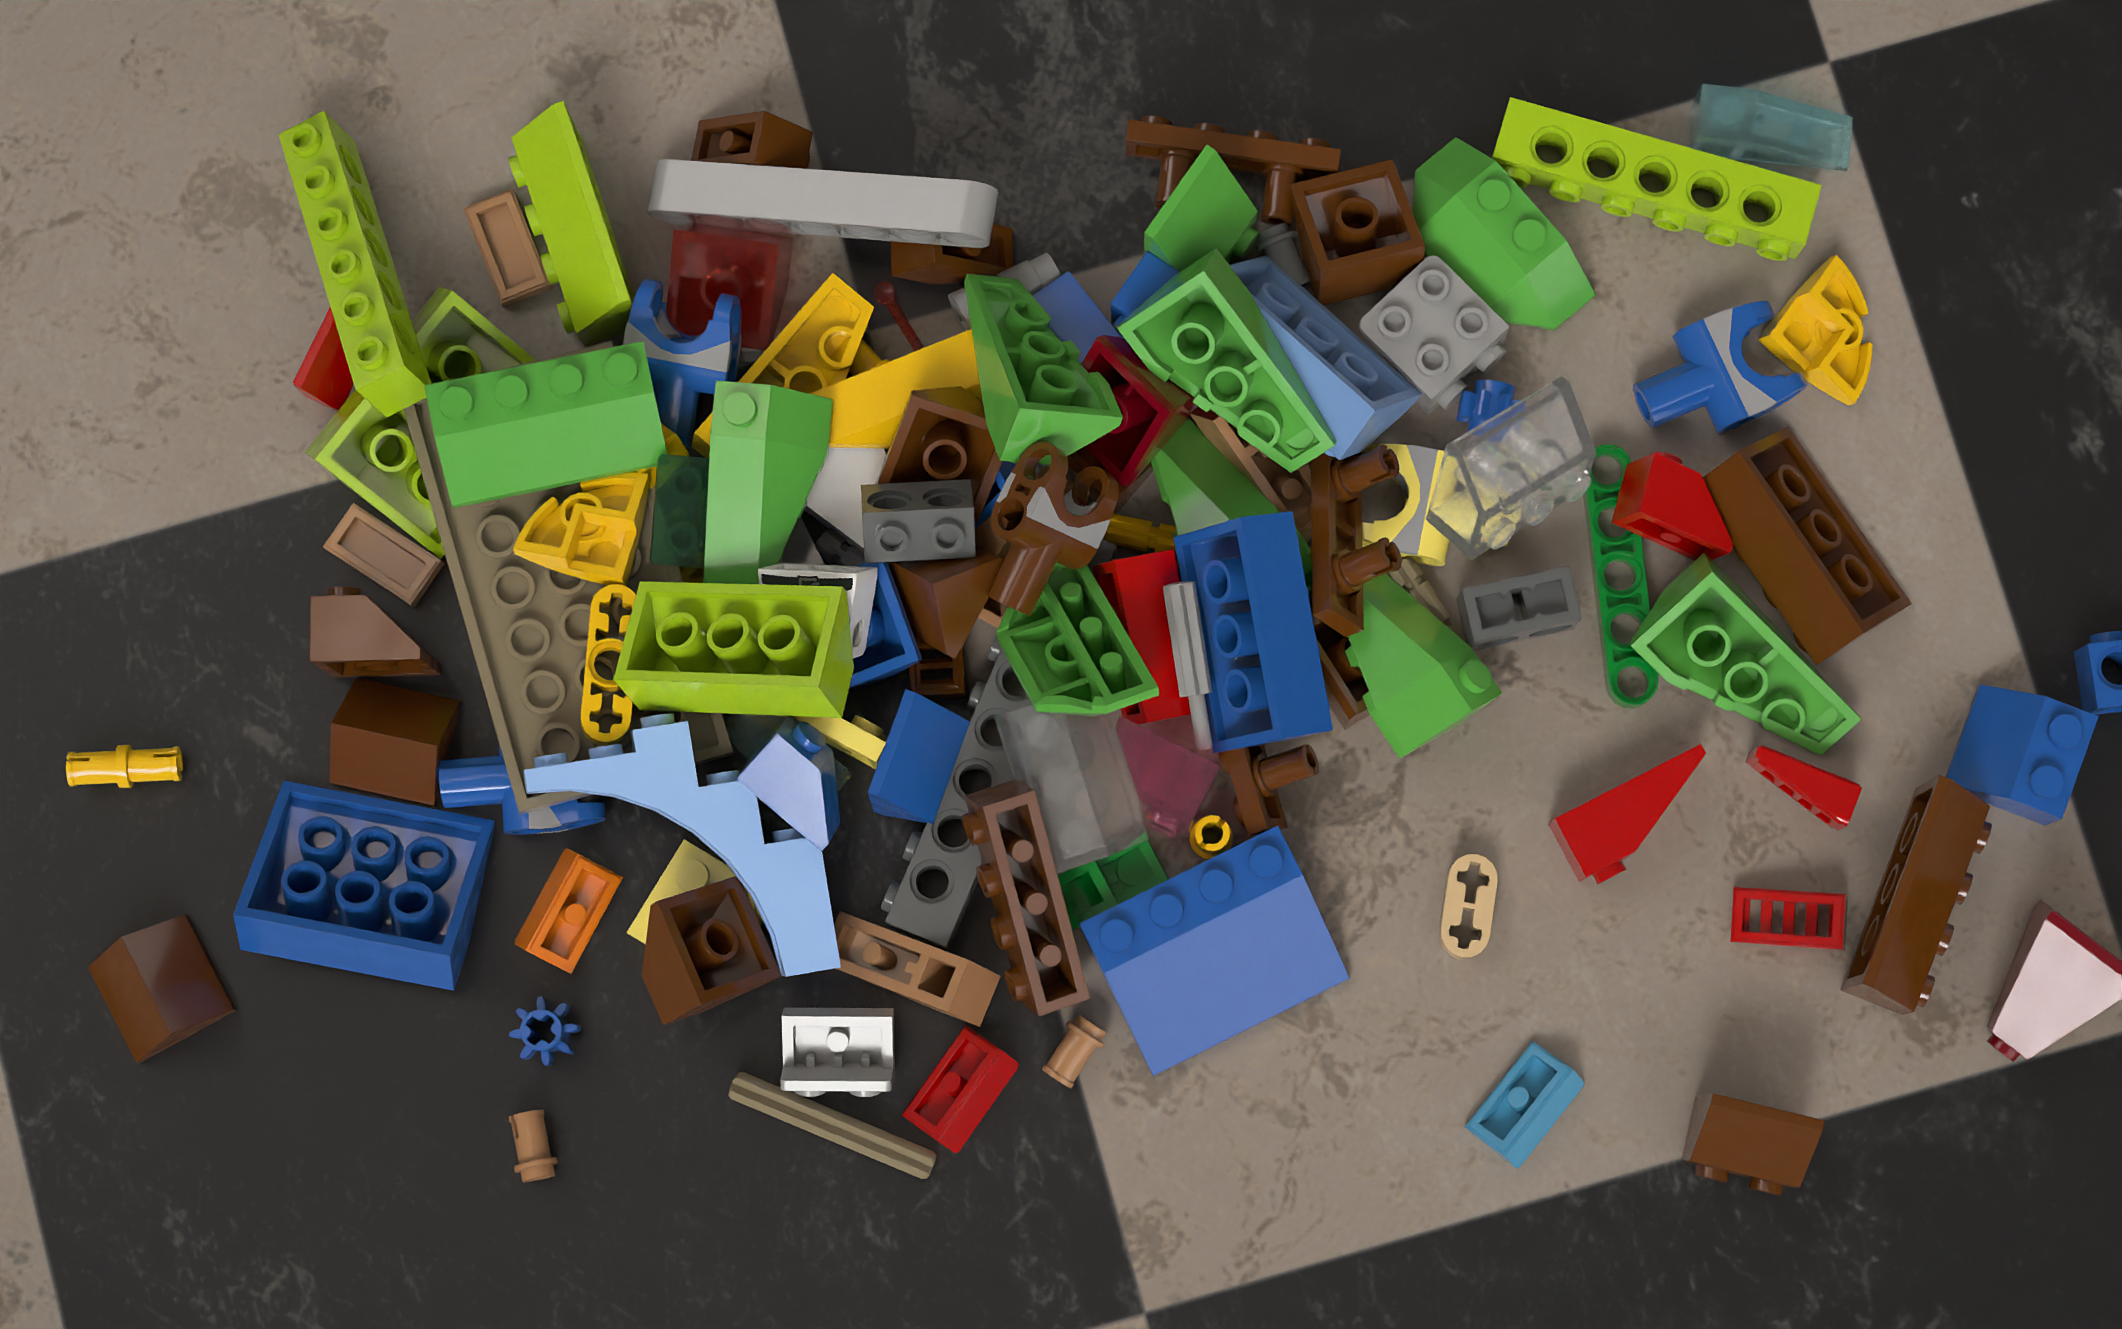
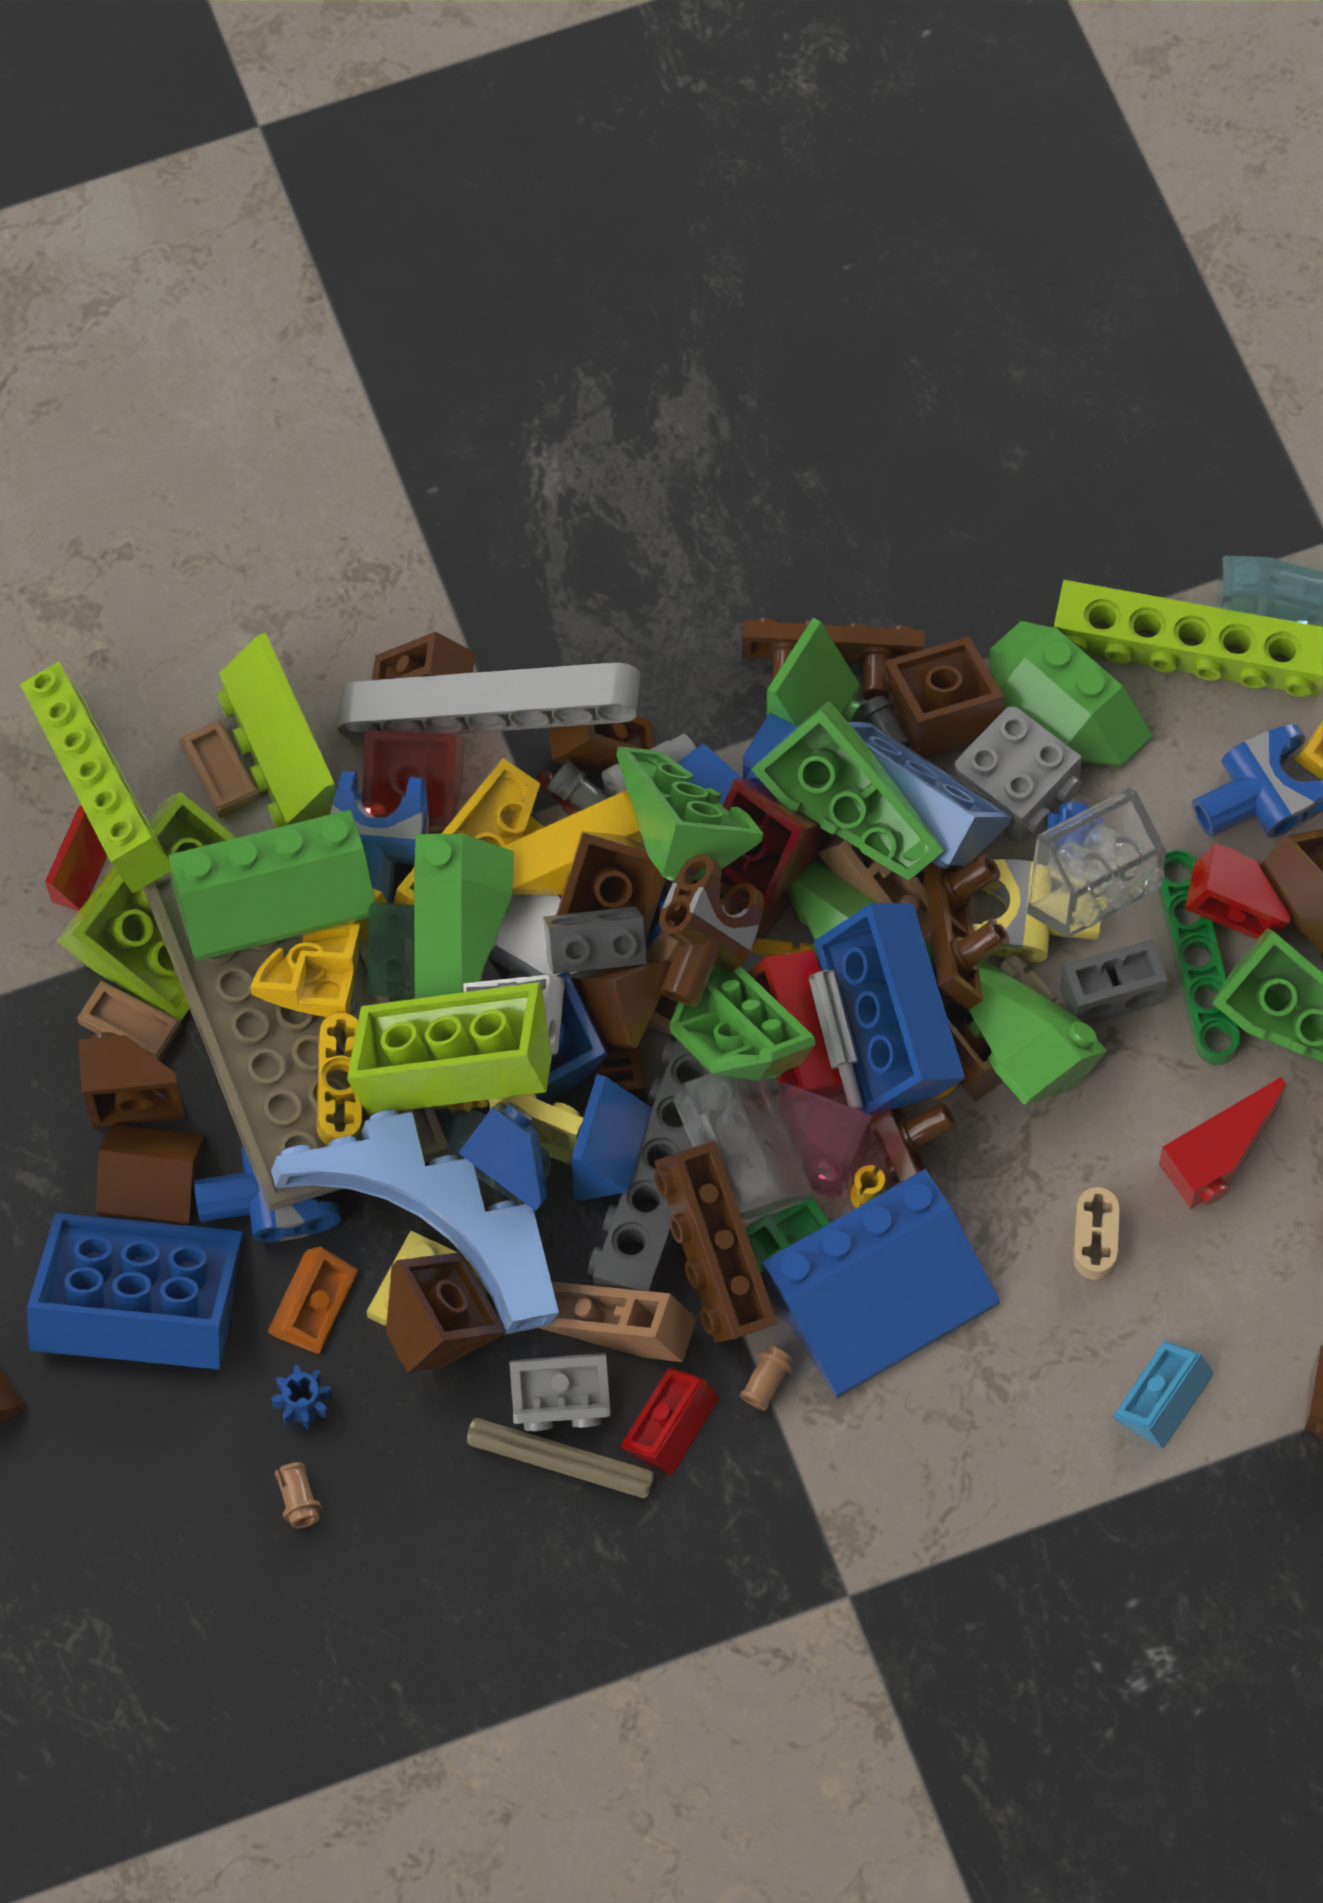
camera: 10 degrees left, 15 degrees down
none -> dark grey pin [546,759,610,810]

